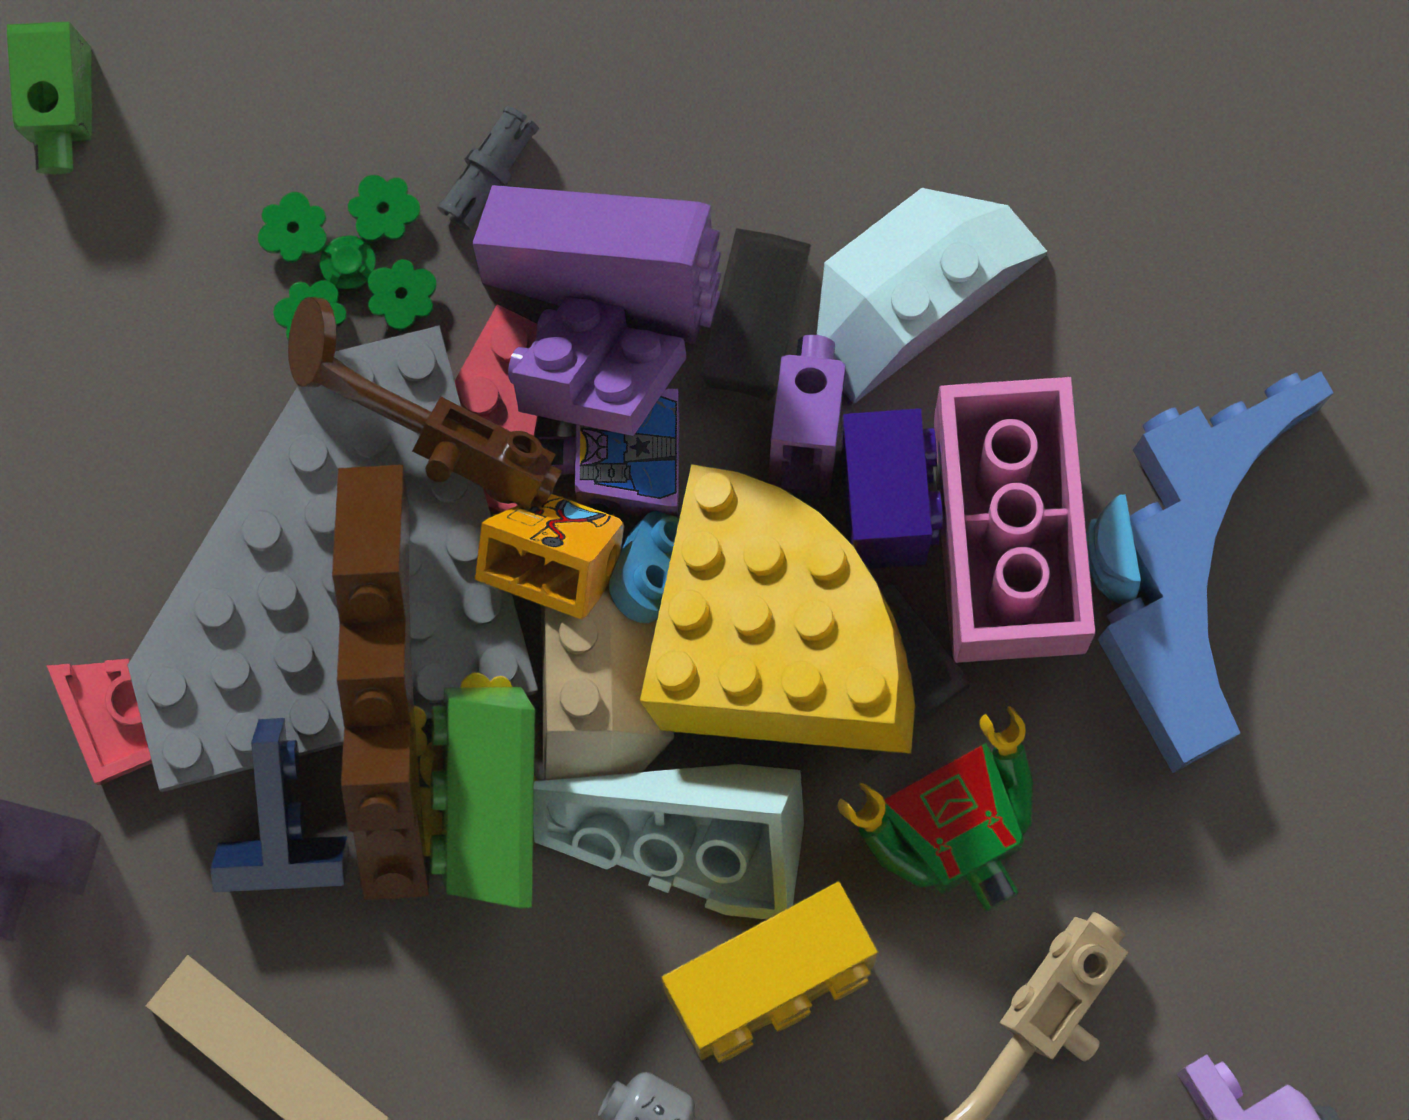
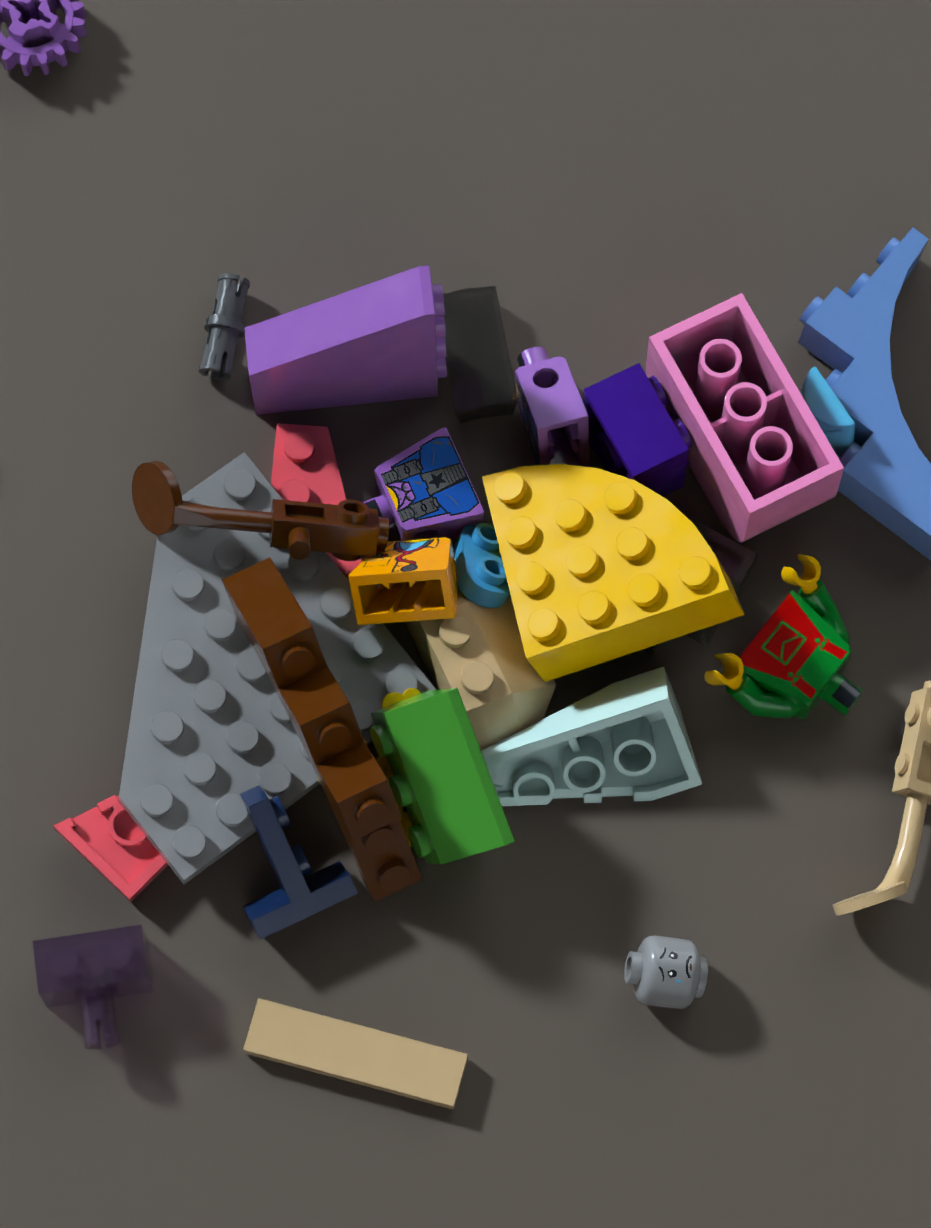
camera: 25 degrees left, 5 degrees down
green plant [258,175,437,341] -> none
medium lavender plate [508,296,686,436] -> none
yellow brick [661,881,878,1063] -> none
light aqua wedge [817,188,1048,404] -> none

